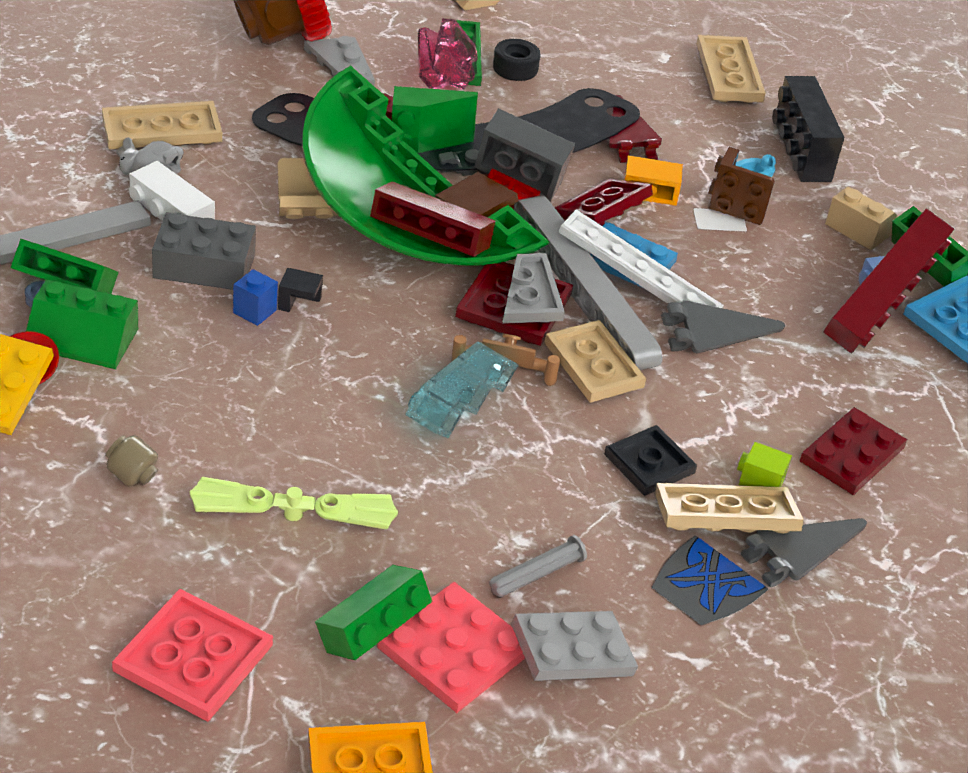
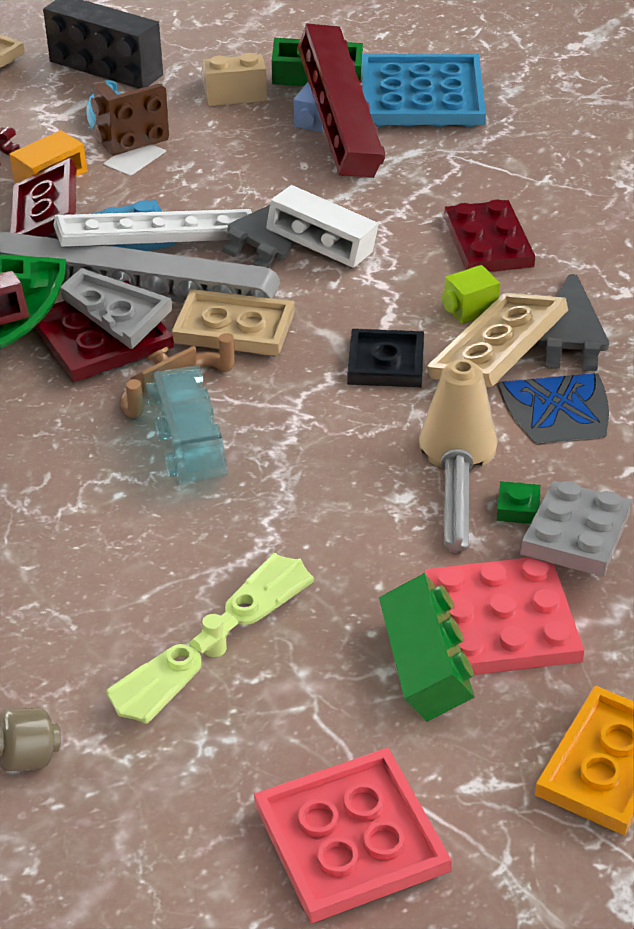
camera: 45 degrees left, 0 degrees up
none -> white brick [266,185,379,268]
none -> tan cone [419,359,498,469]
none -> green plate [496,481,541,524]

